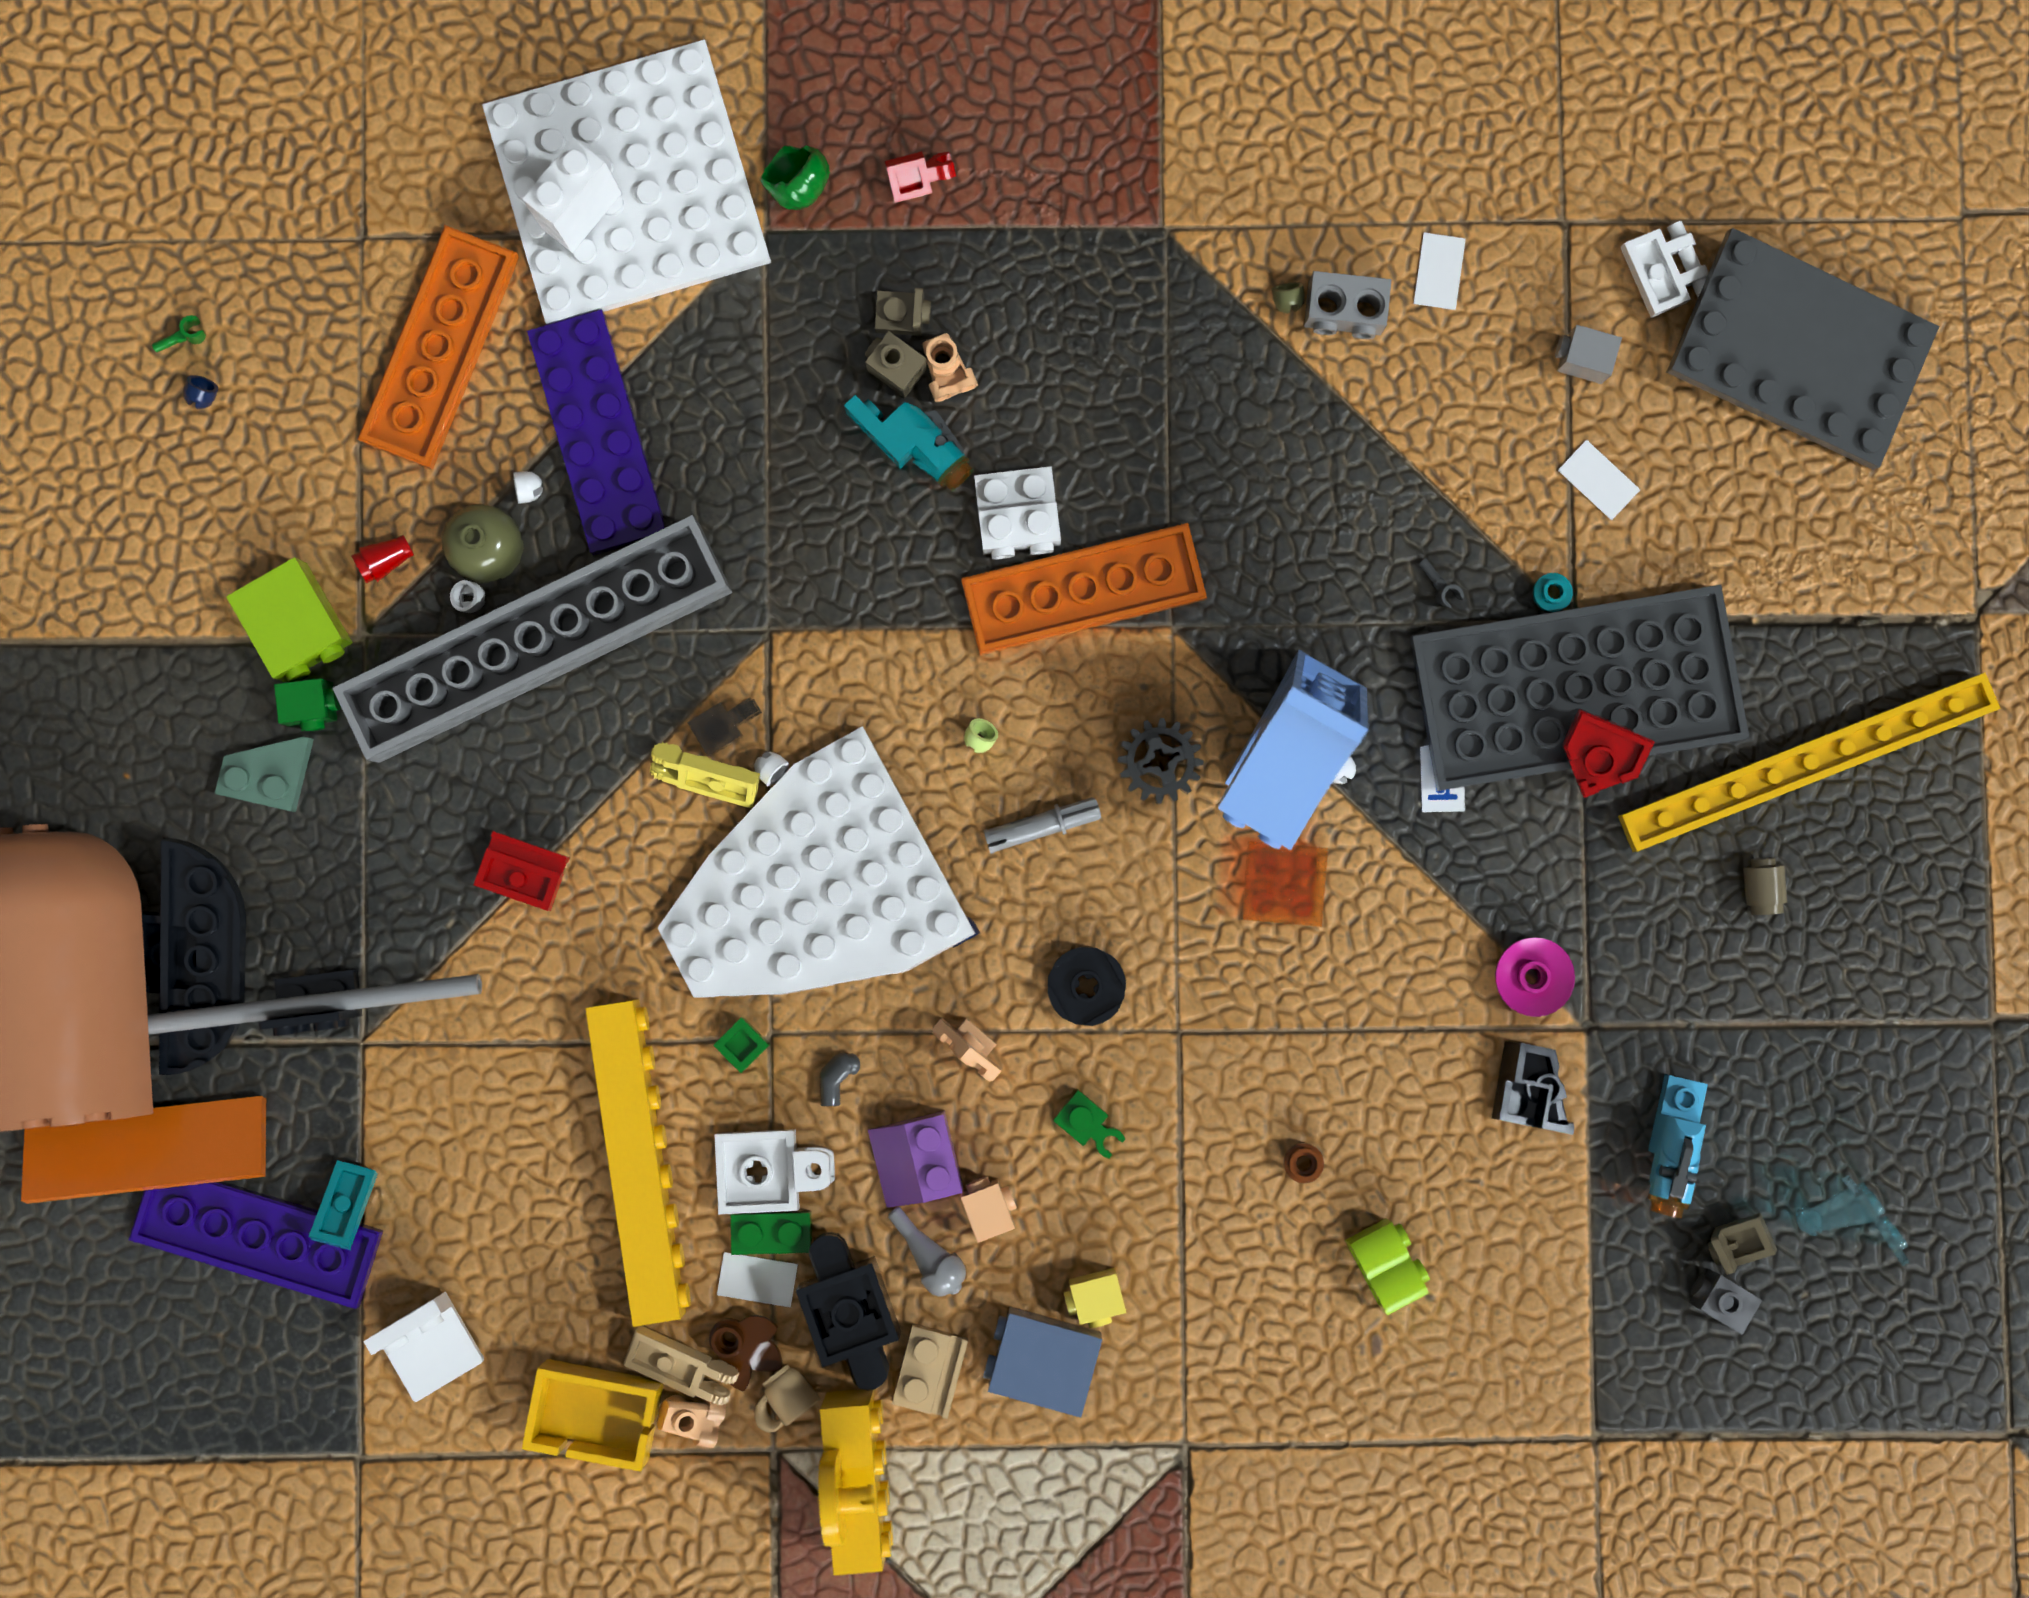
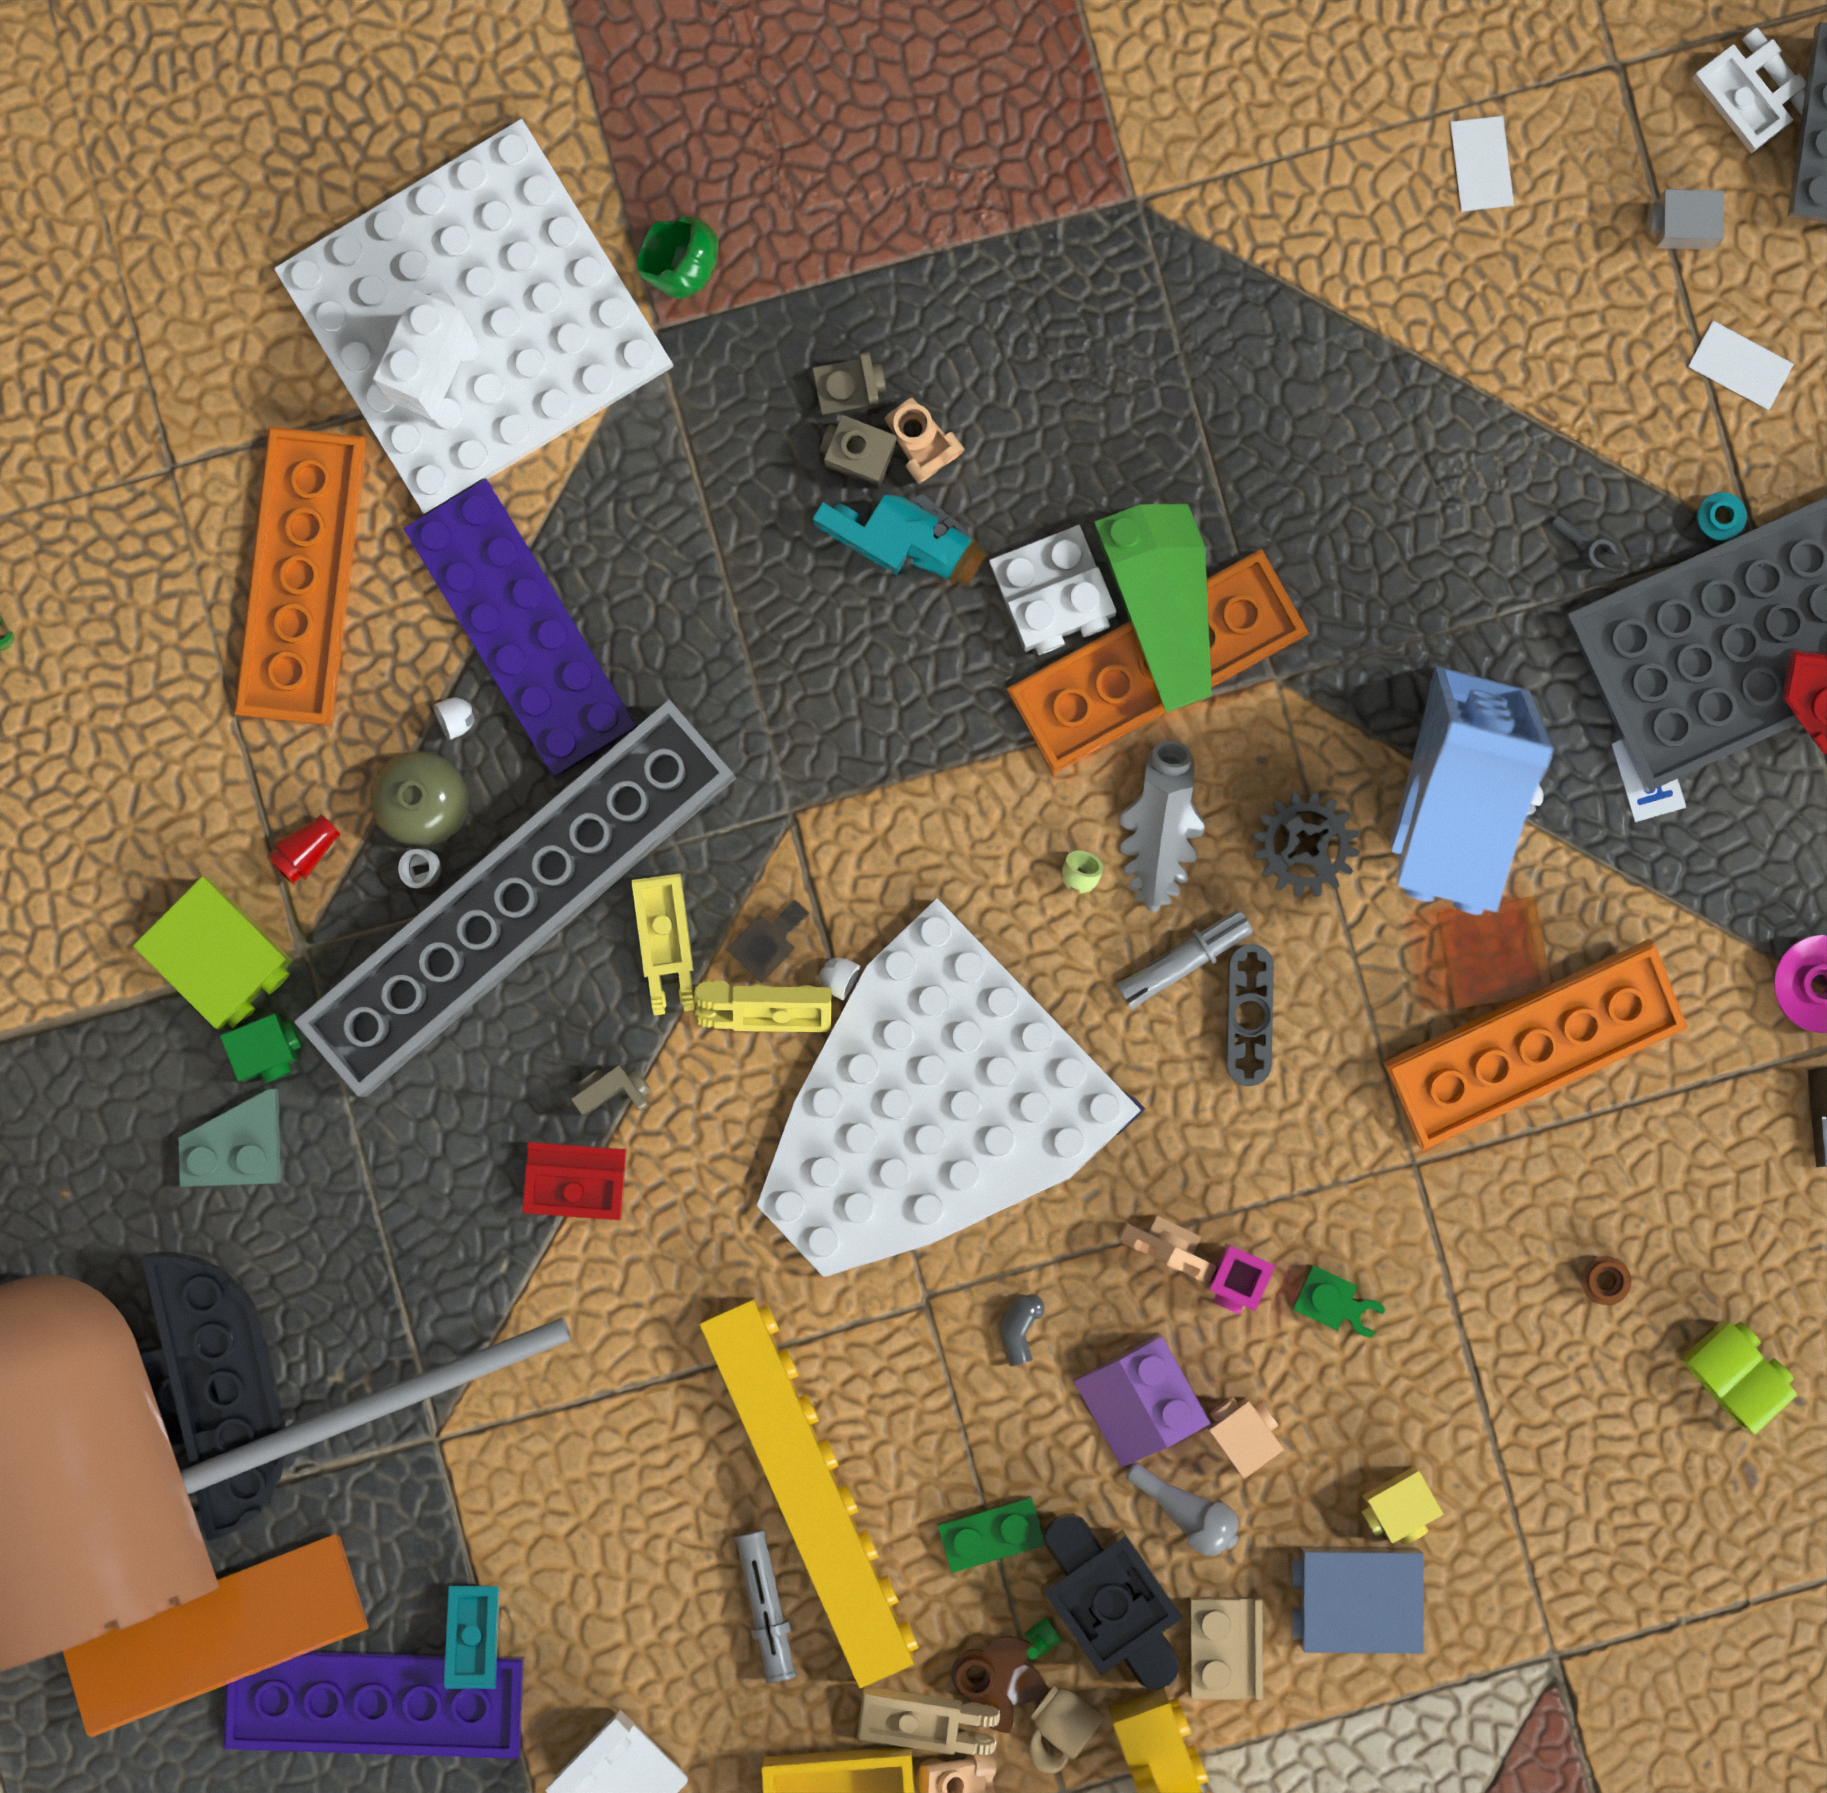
camera: 10 degrees left, 0 degrees up
dark blue hinge [183,375,219,409] -> none
black bracket [259,969,363,1036] -> none
green plate [713,1017,771,1073] -> none
white plate [714,1129,835,1215] -> none
white sticker [717,1252,798,1307] -> none
plate [884,151,956,203] -> none
black plate [1047,947,1126,1026] -> none
olive hinge [1272,282,1304,314] -> none
light grey brick [1304,271,1392,339] -> none
none -> dark tan bracket [571,1065,652,1115]
none -> light yellow hinge [632,874,695,1015]
none -> light grey pin [734,1530,797,1683]
none -> green hand [1025,1617,1064,1659]
none -> bright green wedge [1094,504,1212,713]
none -> light grey plant [1119,741,1205,912]
none -> dark pink brick [1206,1243,1275,1314]
none -> dark grey beam [1226,944,1274,1086]
none -> orange tile [1383,939,1688,1151]

